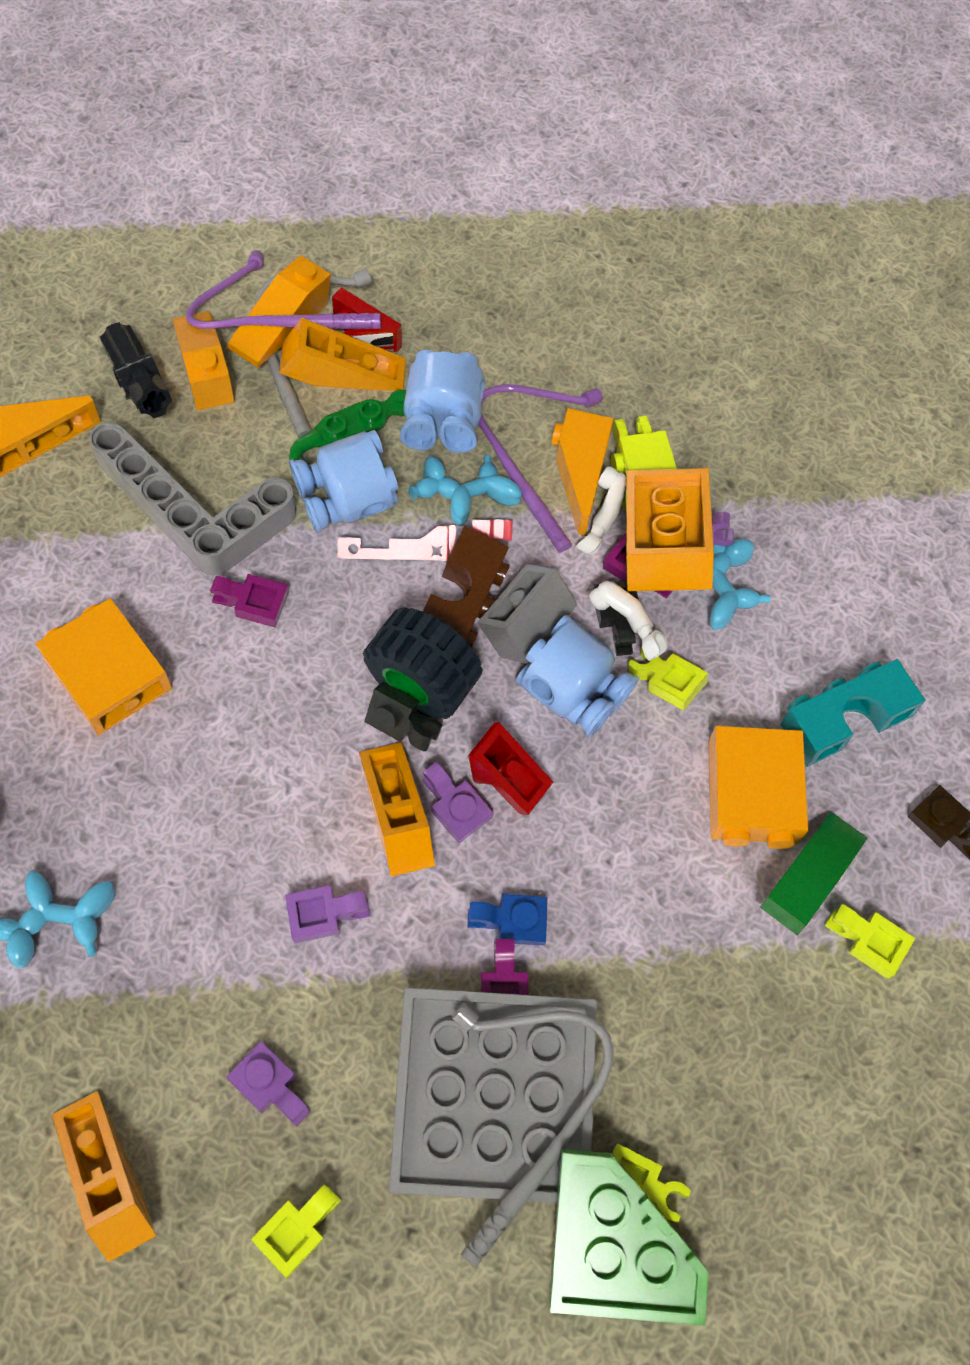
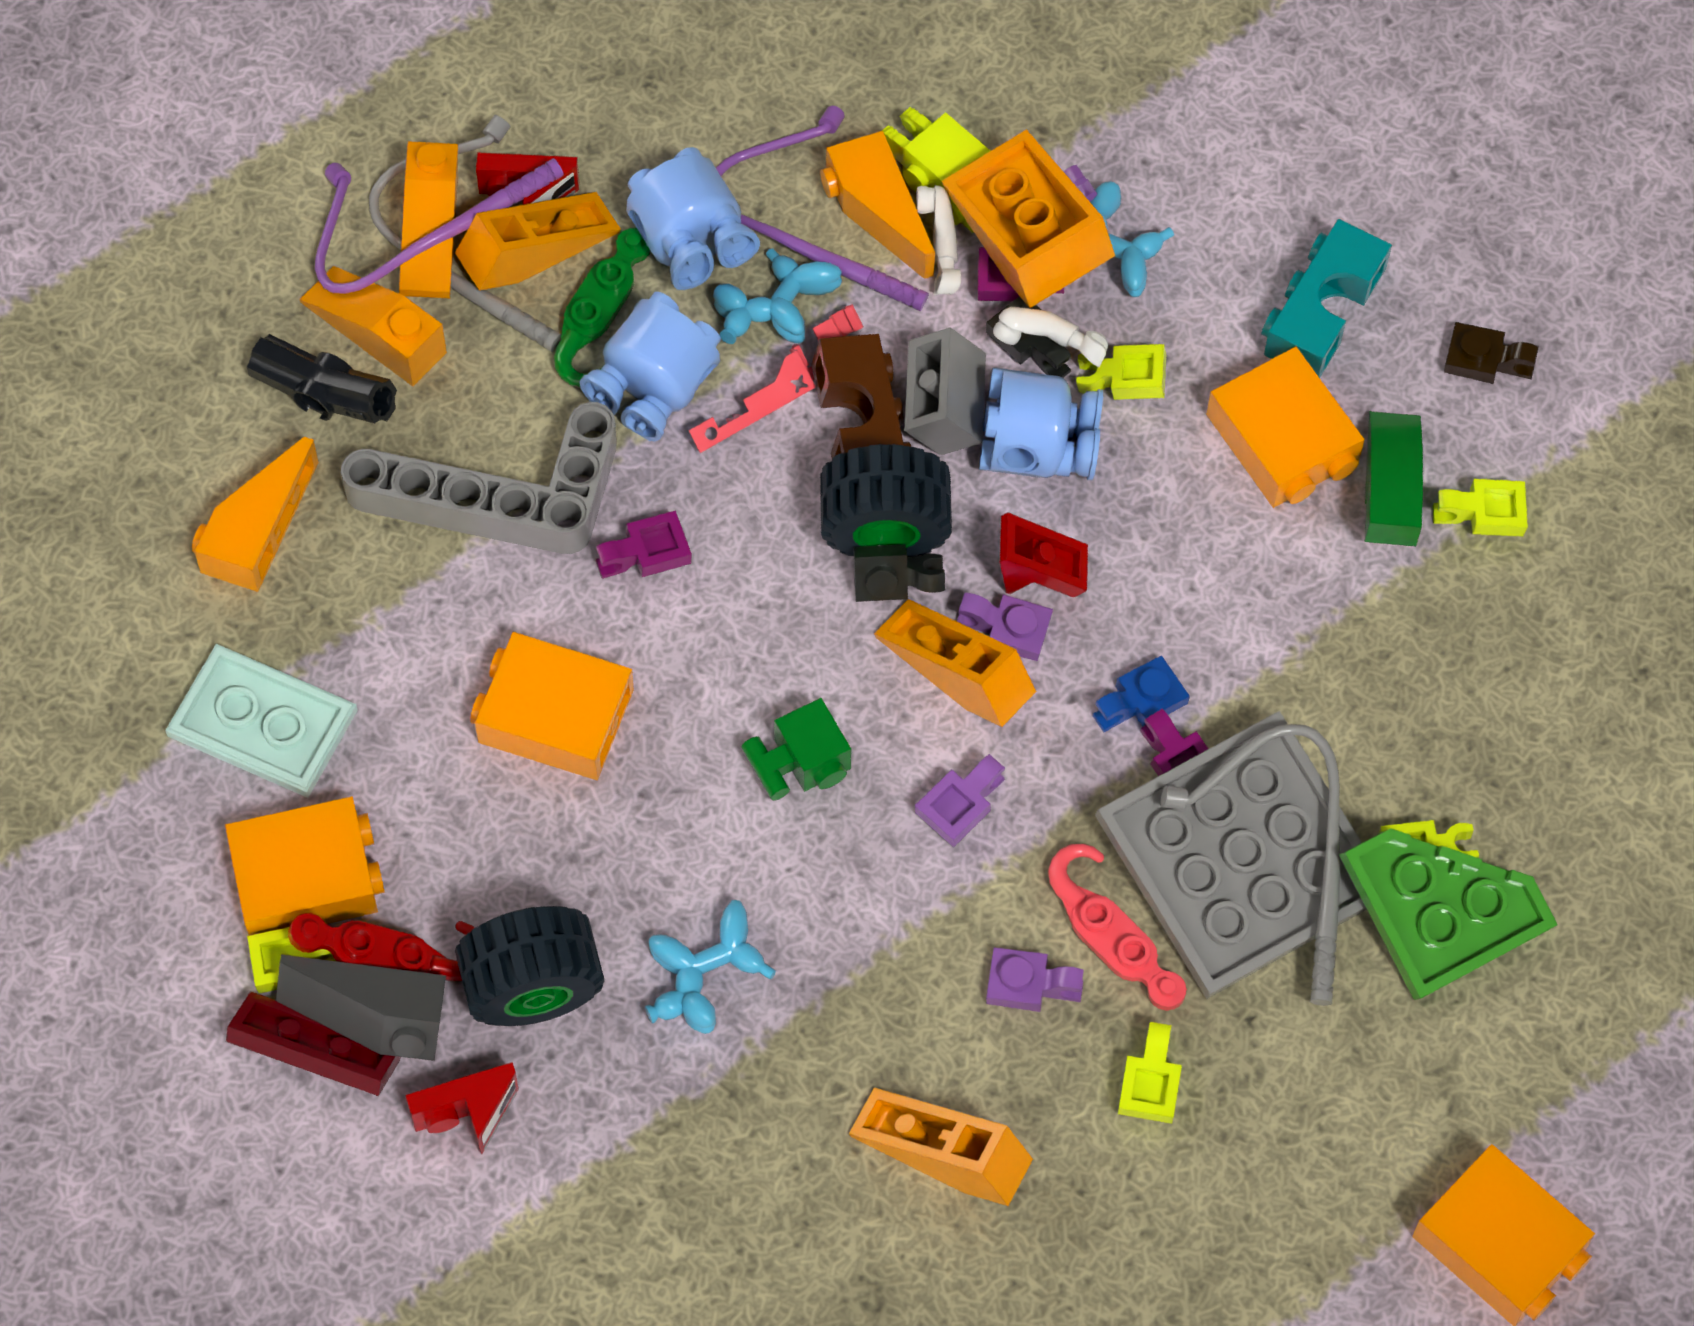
camera: 30 degrees left, 0 degrees up
none -> green brick [741,698,852,801]
none -> coral piece [1048,843,1187,1011]

